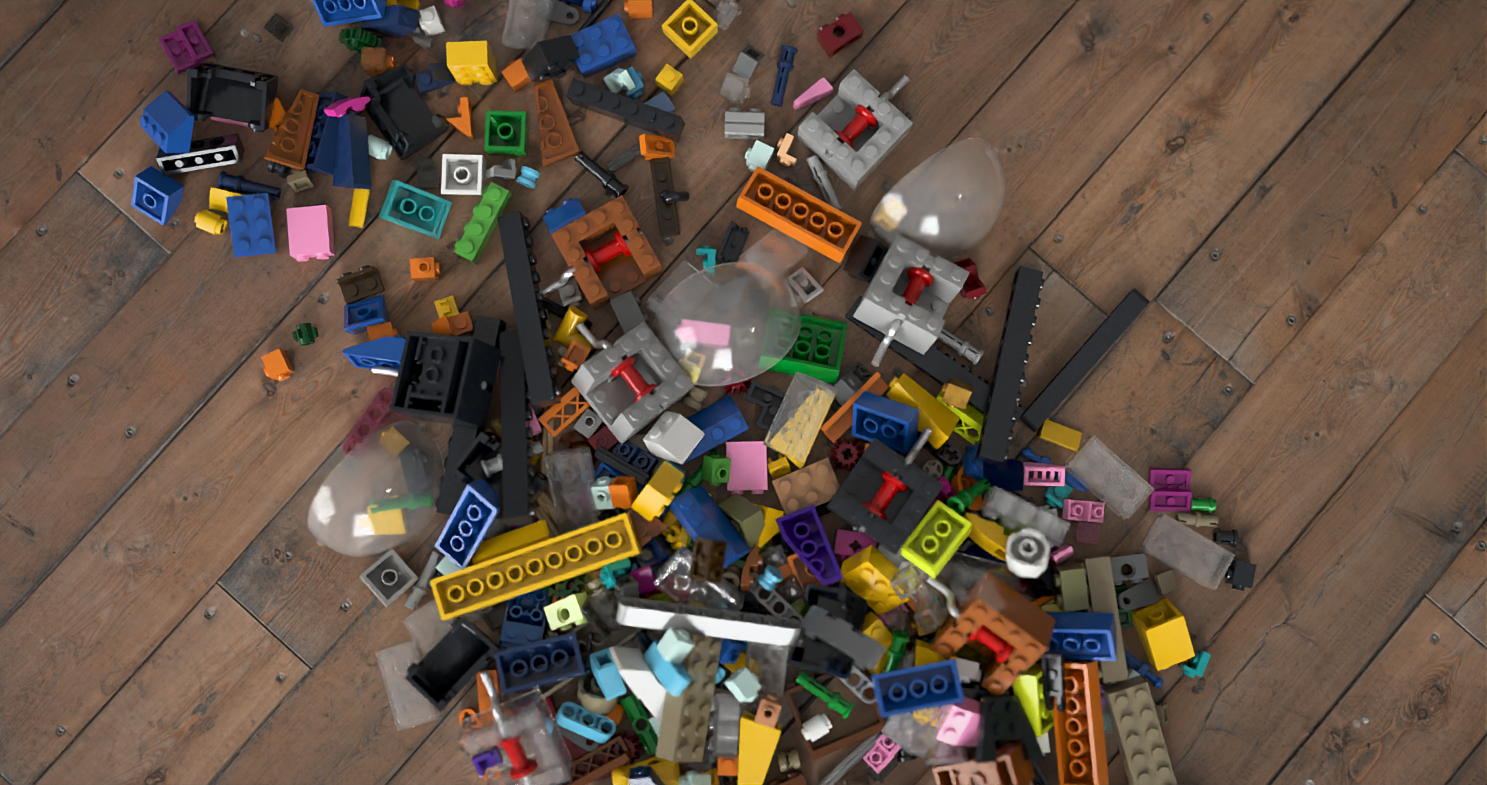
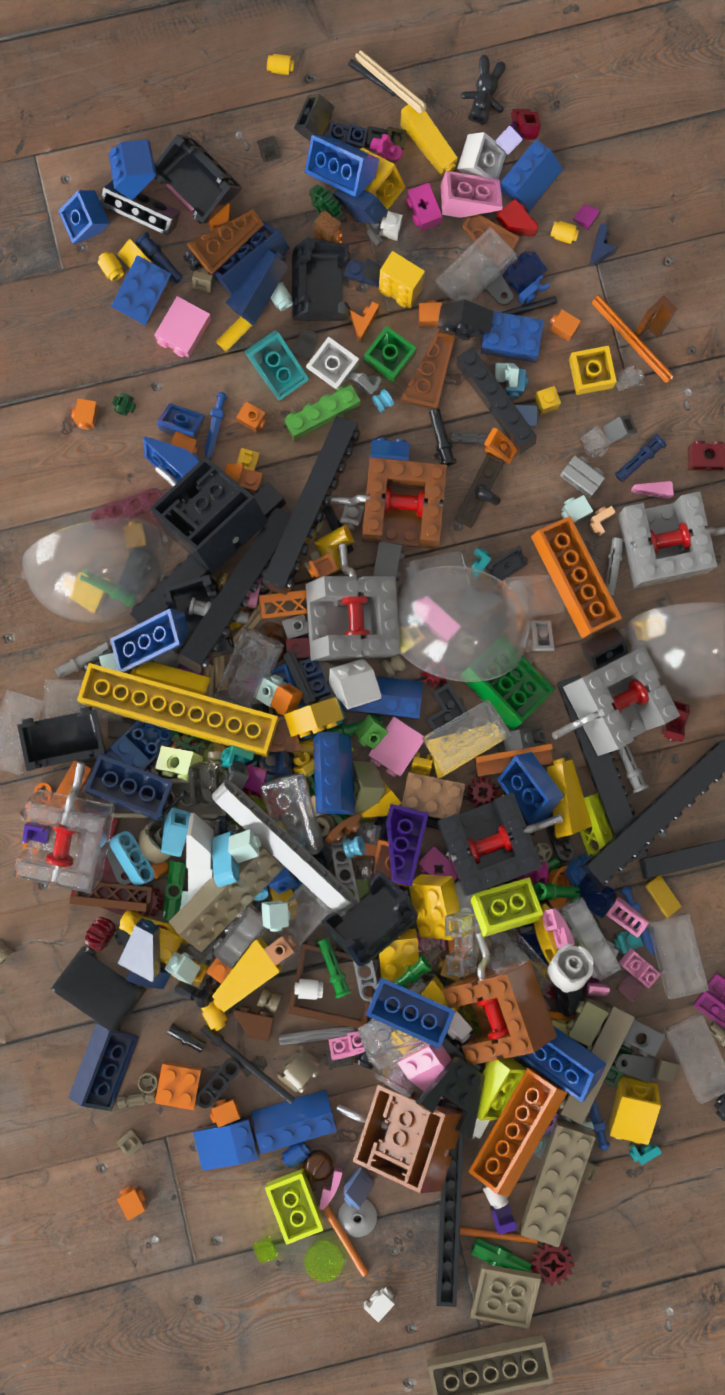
camera: 30 degrees right, 0 degrees up
magenta slope [158,20,213,74] -> none
dark pink slope [323,97,370,117] -> none
dark brown bracket [336,265,385,304] -> none
light grey slope [360,549,419,608] -> none
dark brown bracket [689,536,727,583] -> none
dark grey brick [799,605,886,670] -> none
pearl gold brick [941,377,974,410] -> none
black hinge [1041,652,1067,712] -> none
none -> blue sword [205,392,227,459]
none -> bright pink slope [542,908,575,949]

